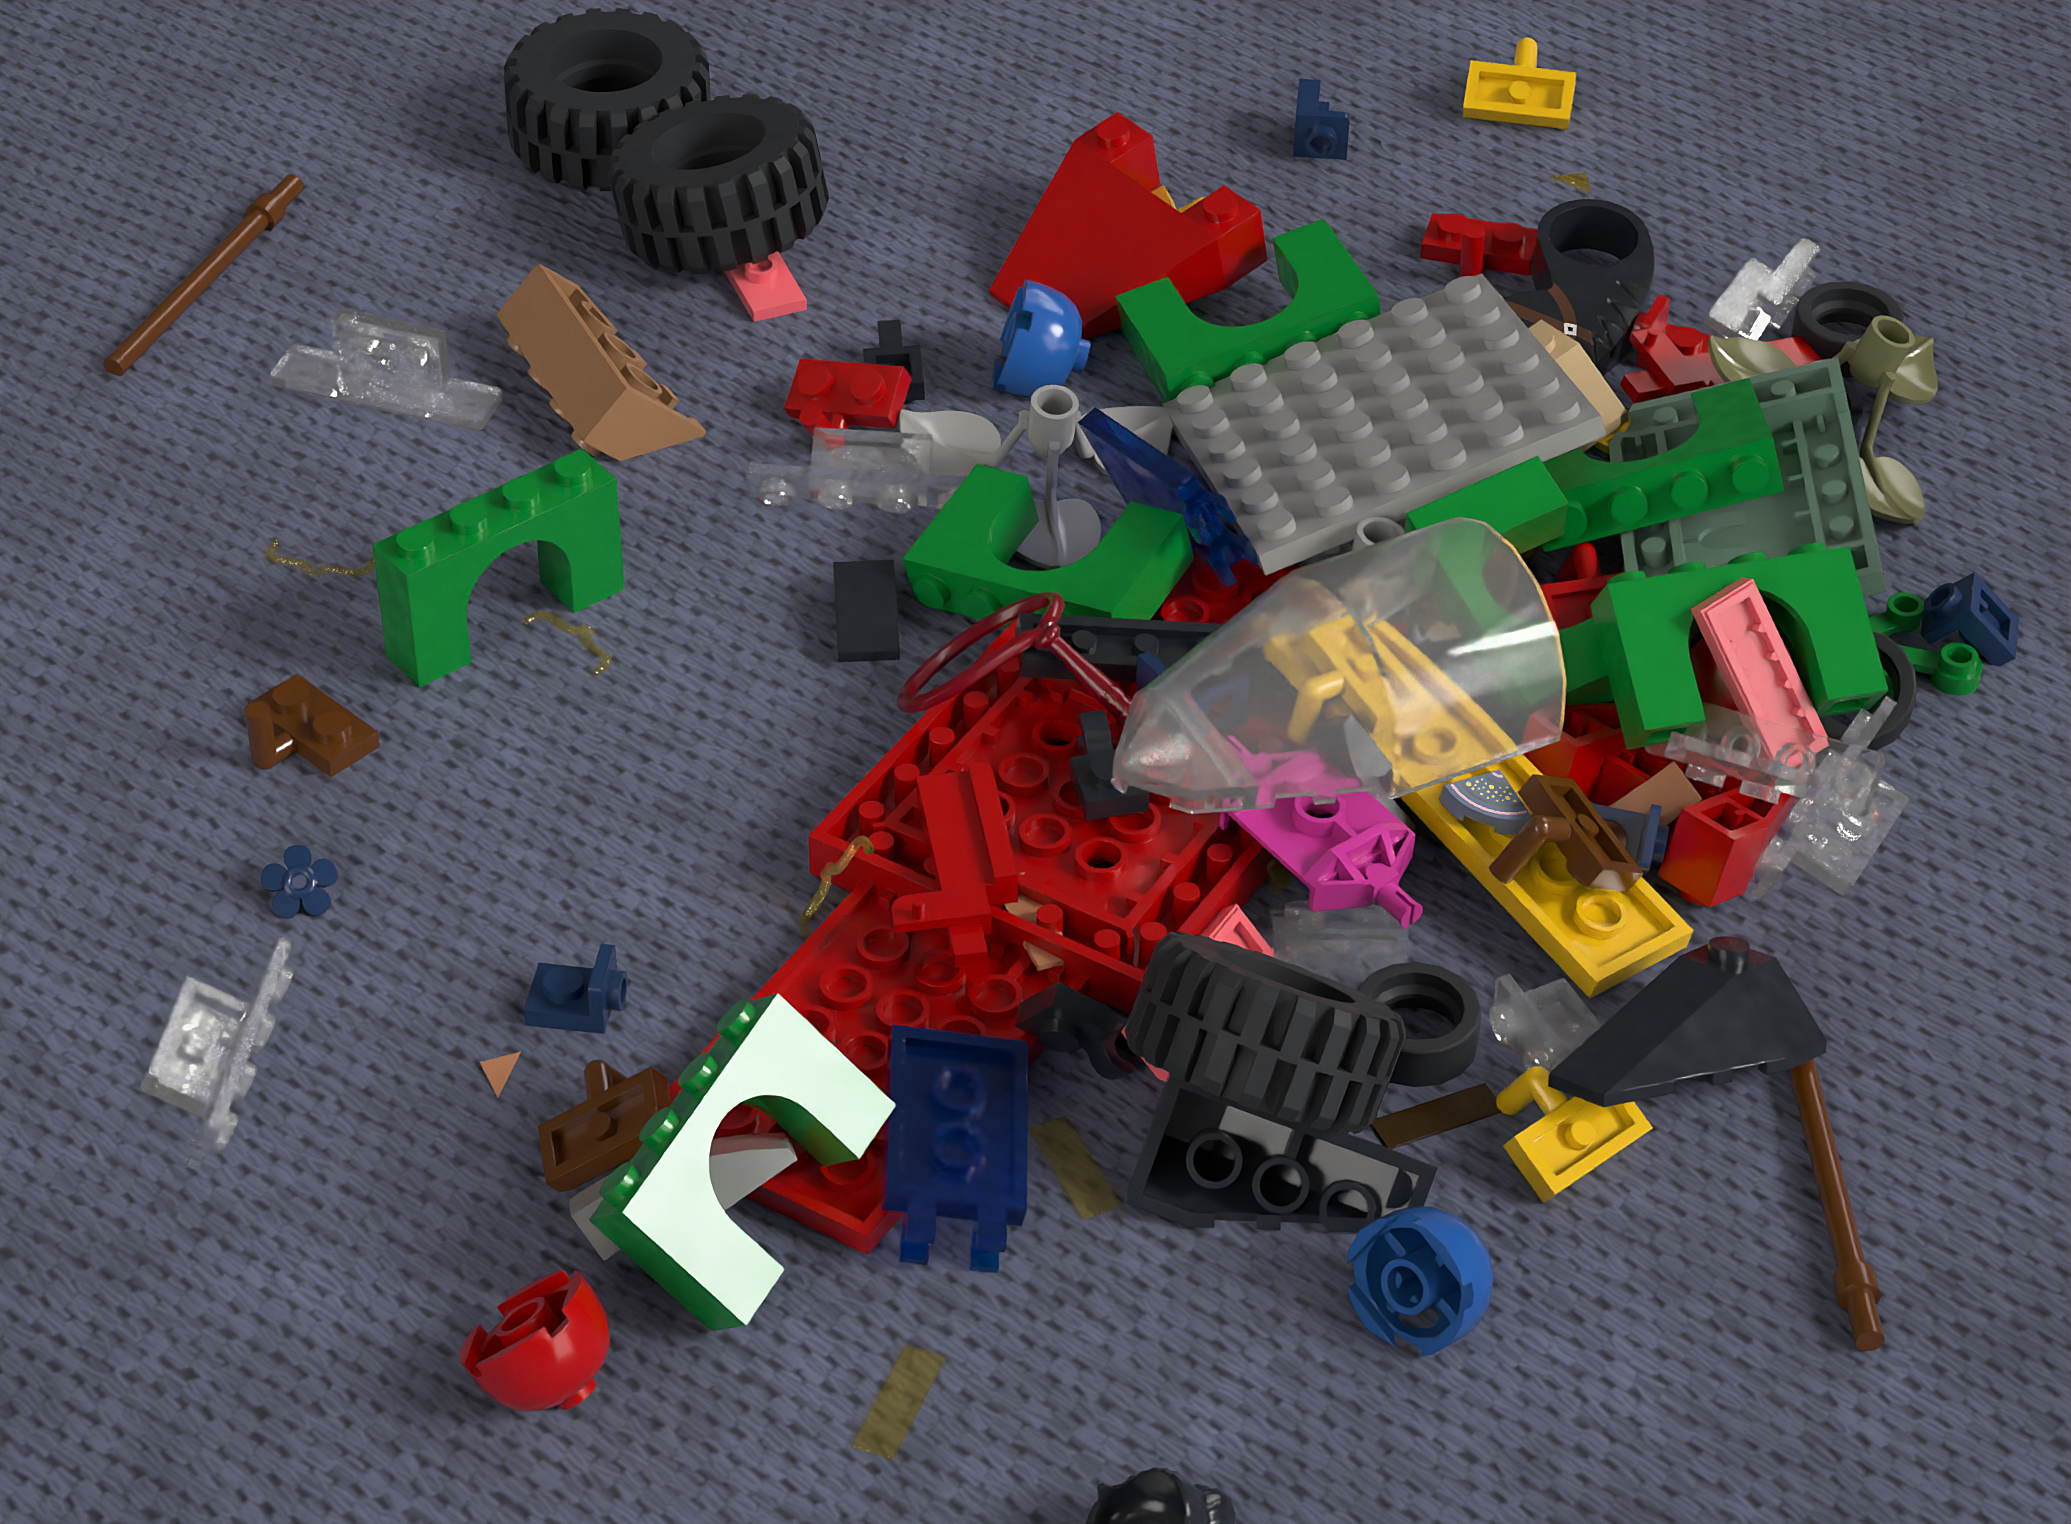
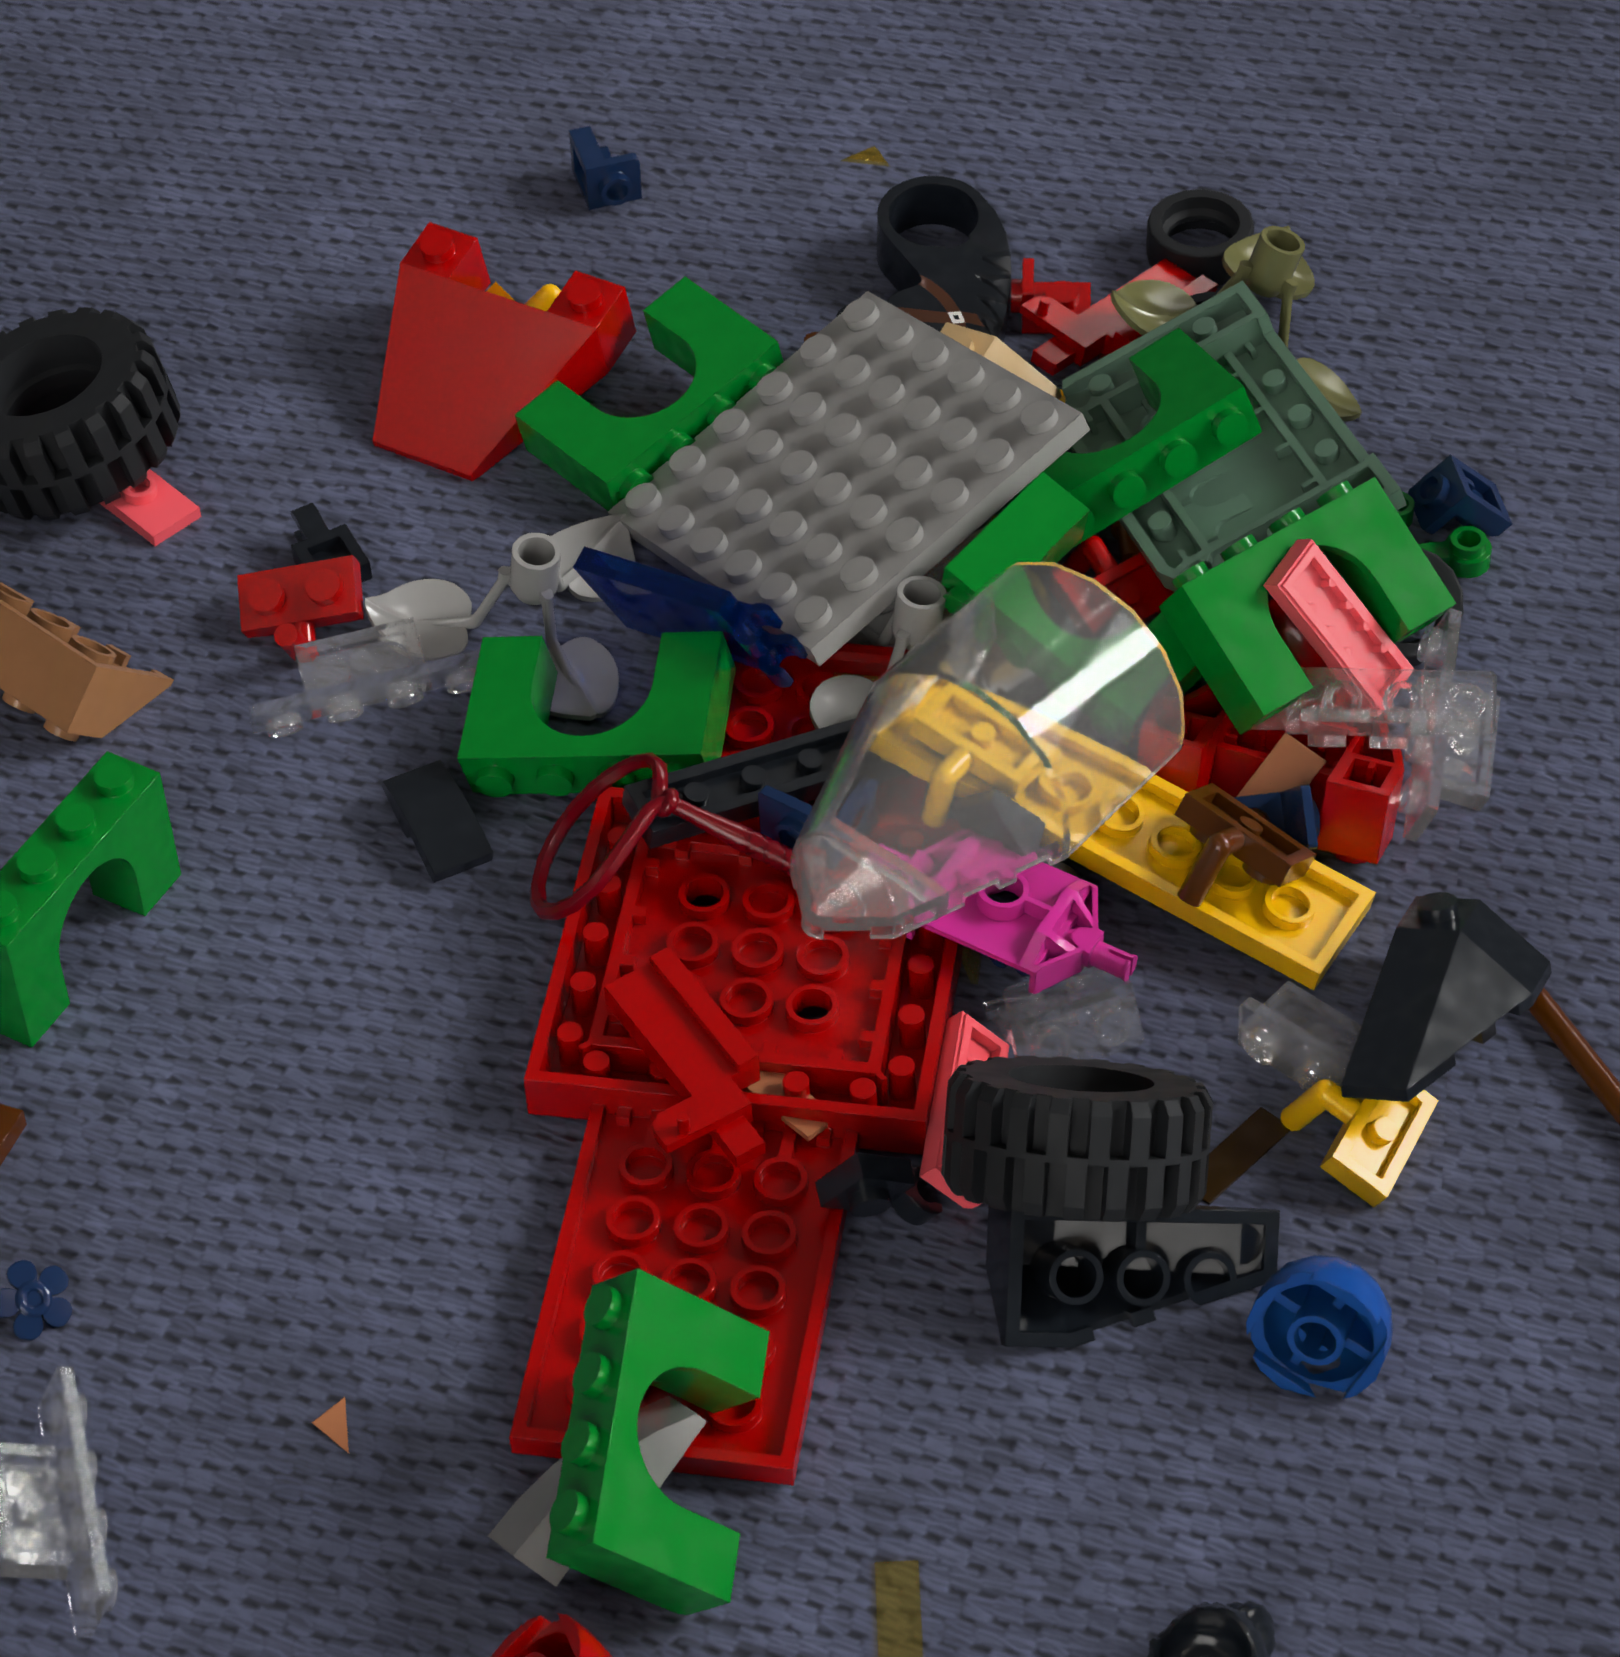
camera: 20 degrees left, 5 degrees up
clear yellow piece [521,611,612,676] -> none
dark blue bracket [524,944,628,1034] -> none
reddish brown plate [538,1060,671,1192] -> none
clear yellow piece [799,836,874,939] -> none
clear blue tile [882,1024,1028,1273] -> none
blue cylinder [991,279,1090,397] -> none
clear yellow window [1028,1116,1122,1220] -> none
black plate [1069,709,1150,821] -> none
black tyre [1357,962,1482,1087] -> none
red plate [1420,213,1537,278] -> none
sand blue tile [1439,770,1532,834] -> none
yellow plate [1463,37,1576,130] -> none
clear bracket [1704,236,1821,340] -> none

